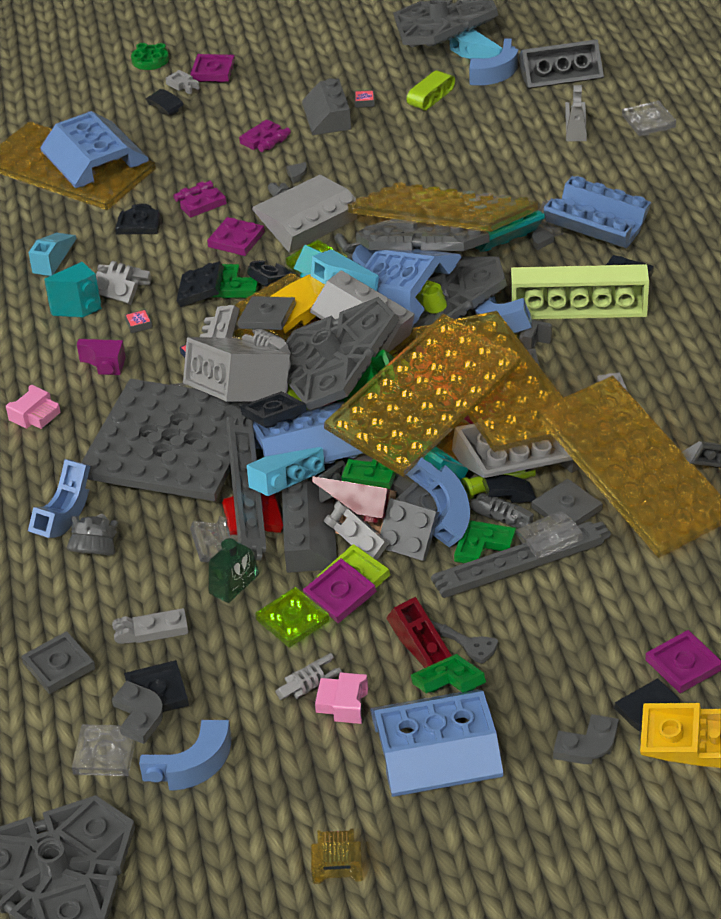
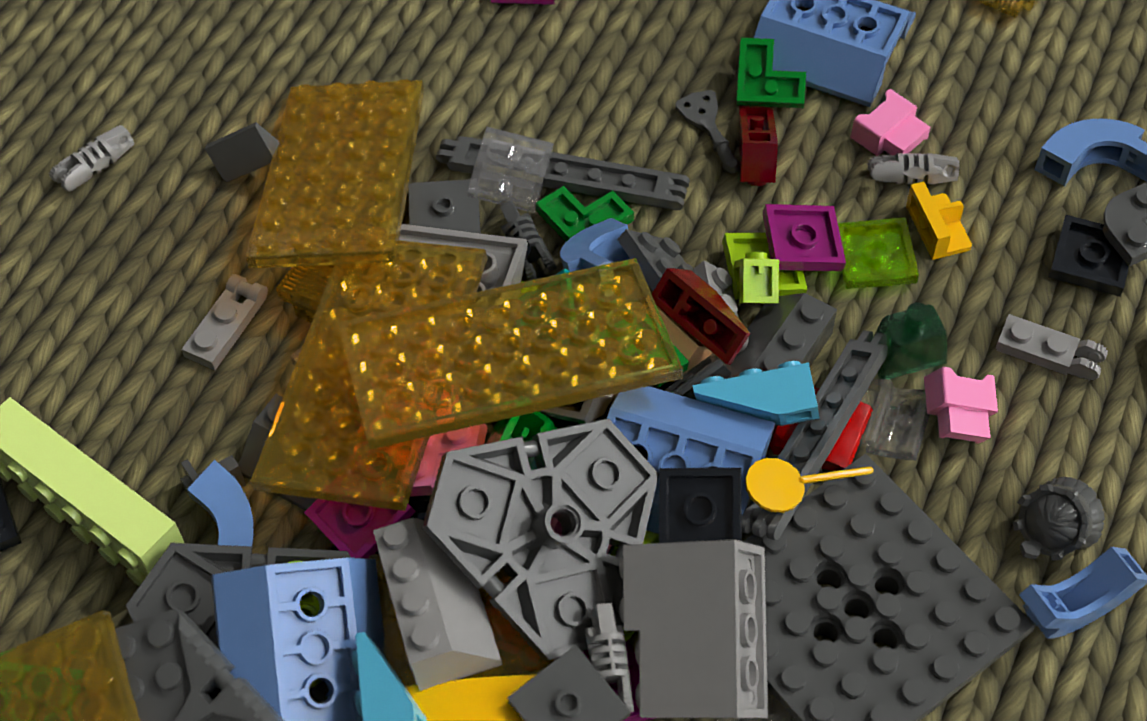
camera: 145 degrees left, 15 degrees up
none -> lime bracket [734,252,779,304]
none -> yellow piece [745,458,873,513]
none -> yellow panel [906,181,972,260]
none -> bright pink piece [924,367,998,444]

